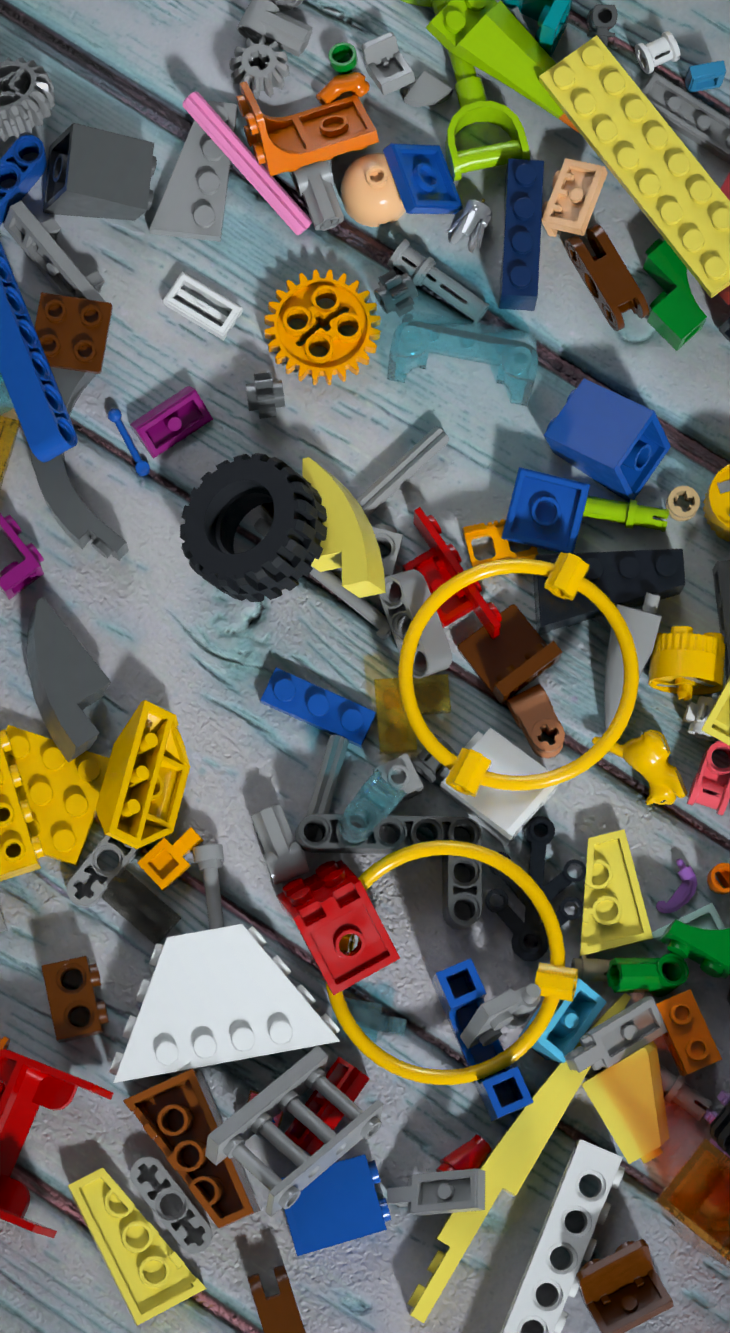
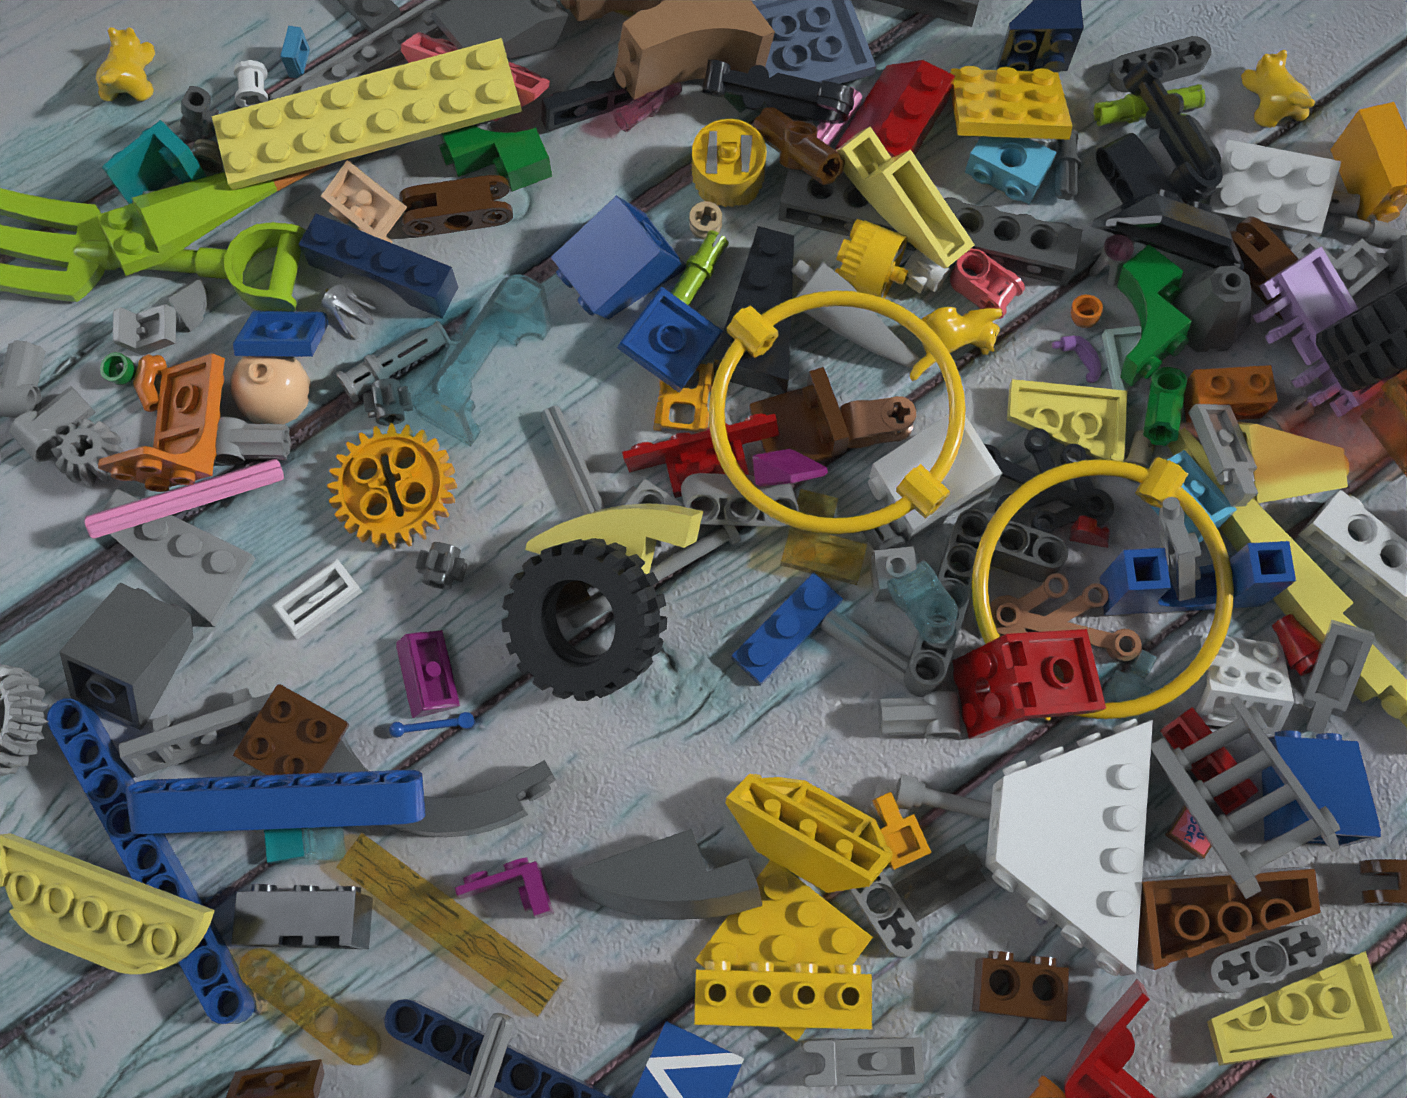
camera: 65 degrees left, 5 degrees down
none -> dark tan bush [192,139,223,173]
none -> magenta slope [753,449,828,486]
none -> nougat plant [990,573,1142,662]
none -> red tile [1069,515,1110,548]
none -> white bracket [1196,633,1294,735]

